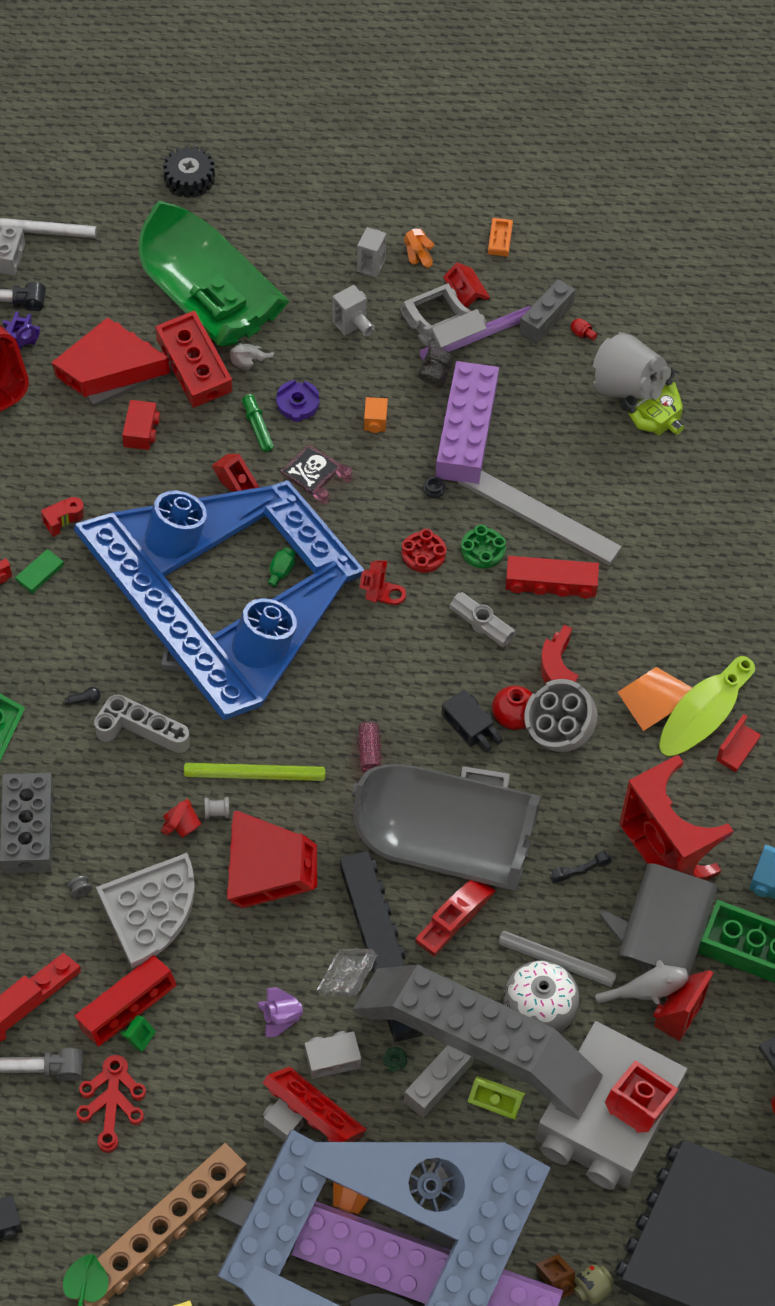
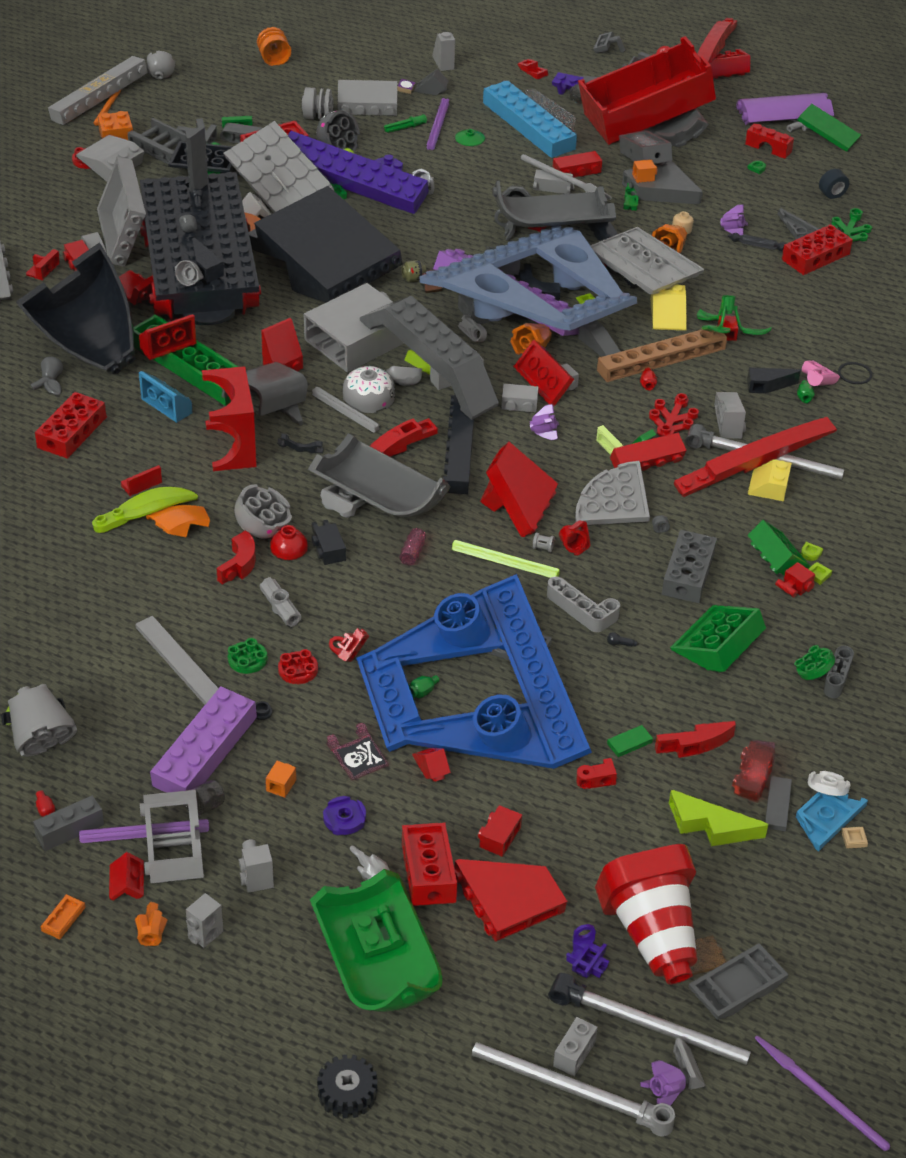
camera: 160 degrees left, 15 degrees down
green axle [241,394,274,452] -> none
clear plate [317,949,377,996] -> none
red brick [505,556,599,599] -> none
light grey piece [595,960,689,1004] -> none
red slope [605,1060,679,1133] -> none
none -> yellowish green tile [596,425,623,455]
none -> red plant [640,367,657,390]
none -> light grey wedge [714,392,746,439]

